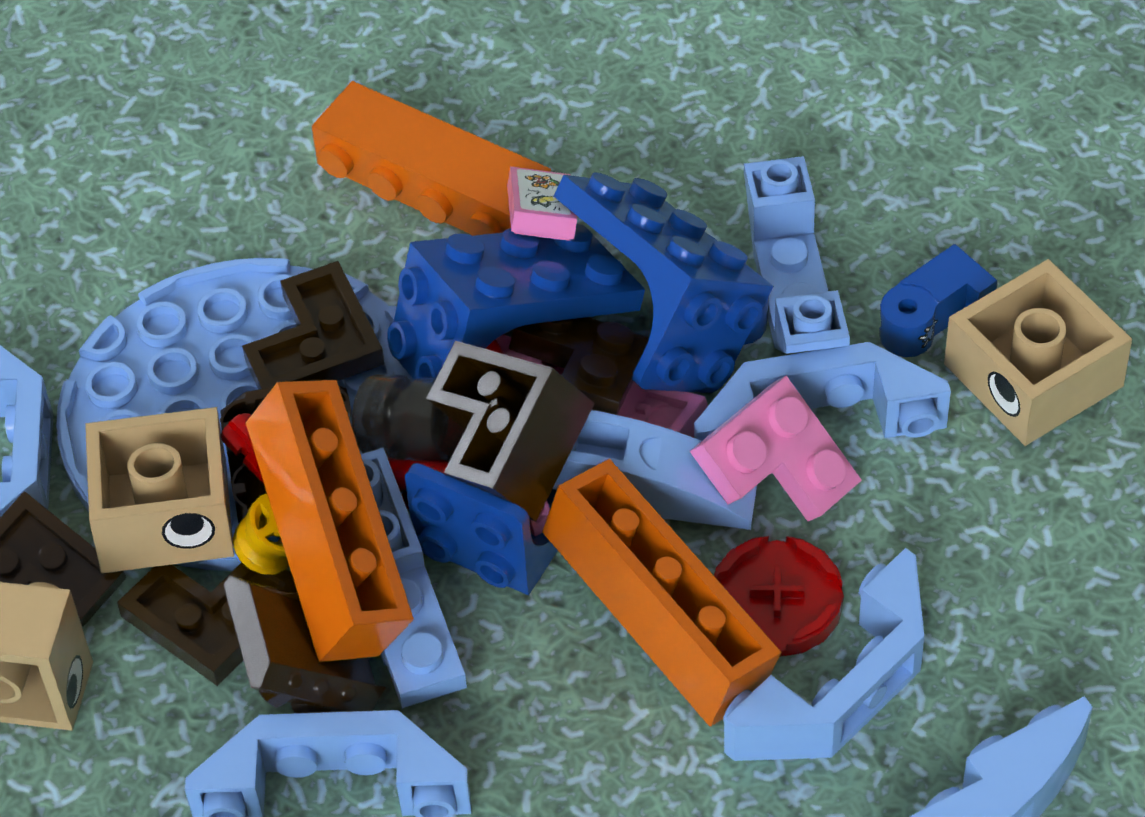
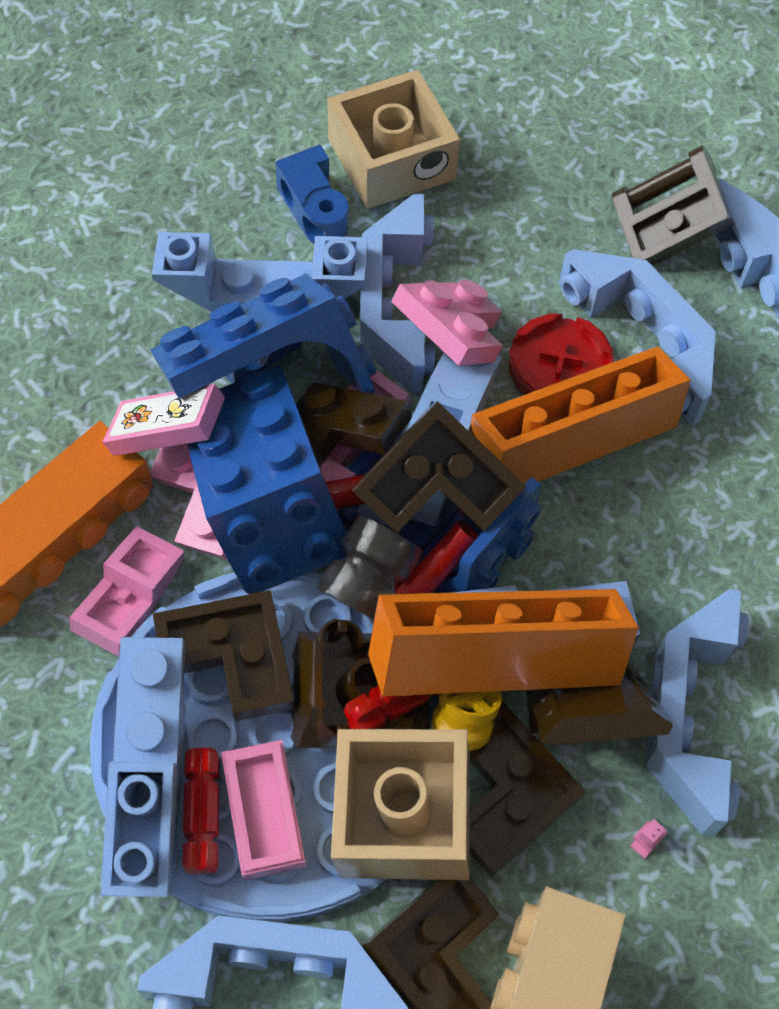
camera: 85 degrees left, 10 degrees up
none -> bright pink slope [69,526,185,657]
none -> light blue slope [101,637,186,897]
none -> red axle [182,747,219,875]
none -> bright pink tile [221,740,306,880]
none -> plate [612,145,735,266]
none -> bright pink piece [630,819,668,859]

